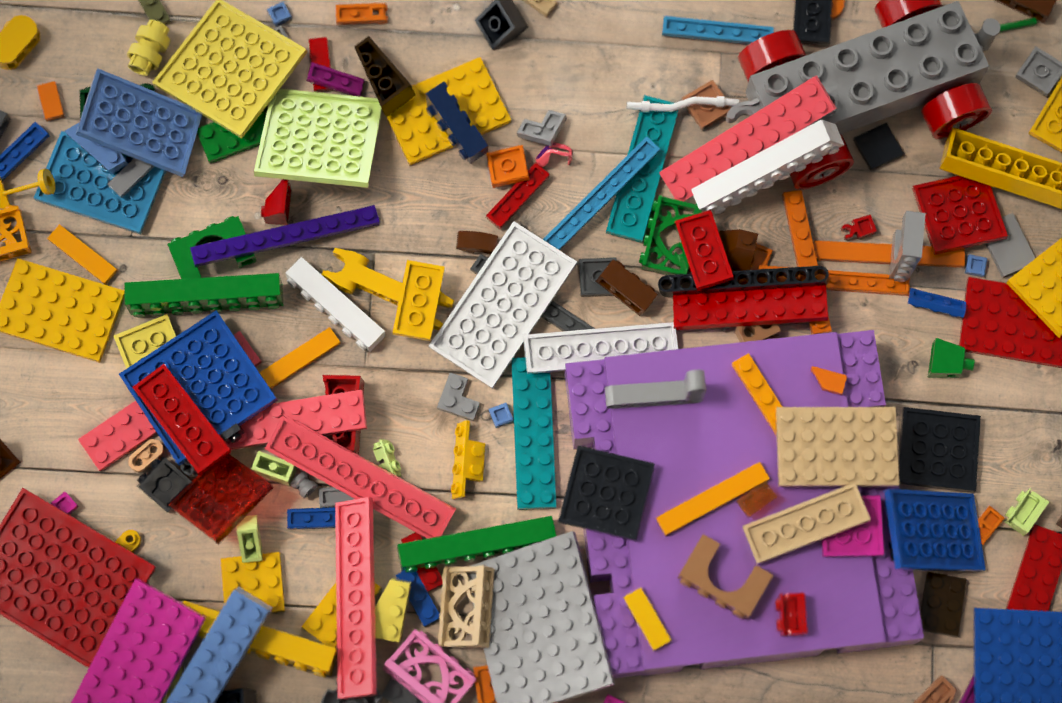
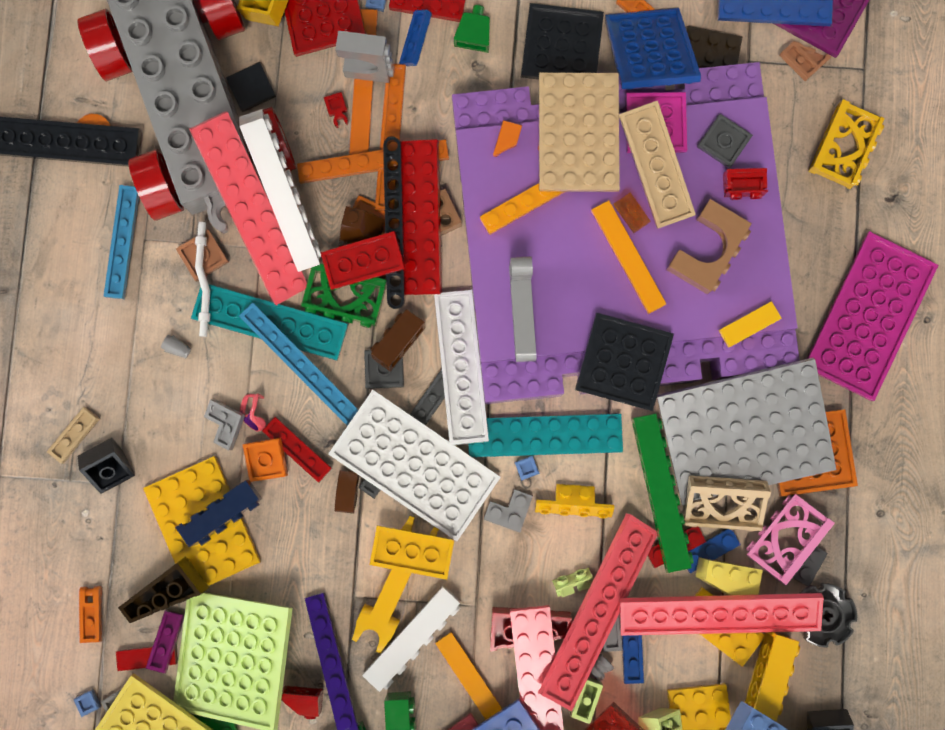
camera: 85 degrees left, 10 degrees up
none -> light grey cone [161,335,191,359]
none -> dark grey tile [697,114,753,169]

